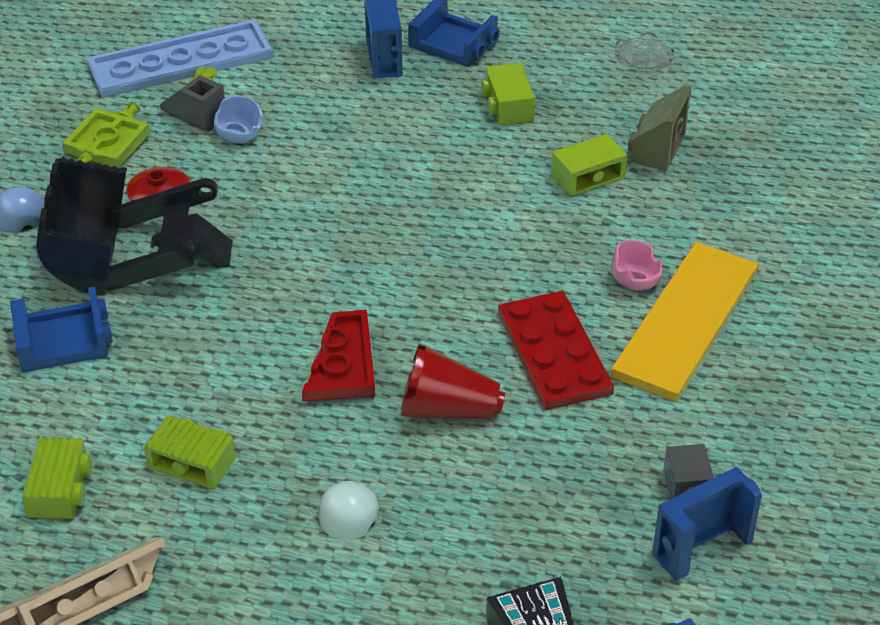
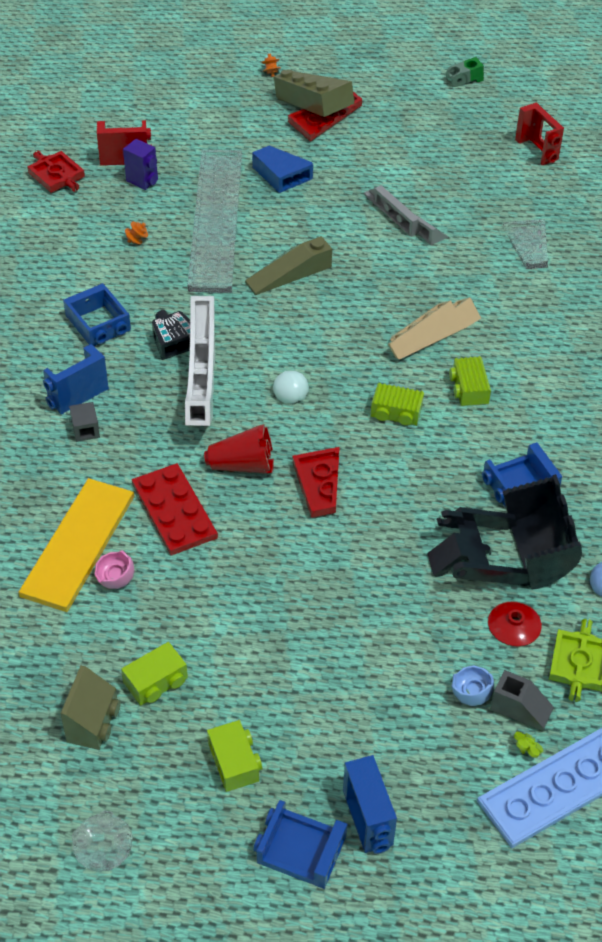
camera: 170 degrees right, 5 degrees up
none -> white arch [185,296,215,426]

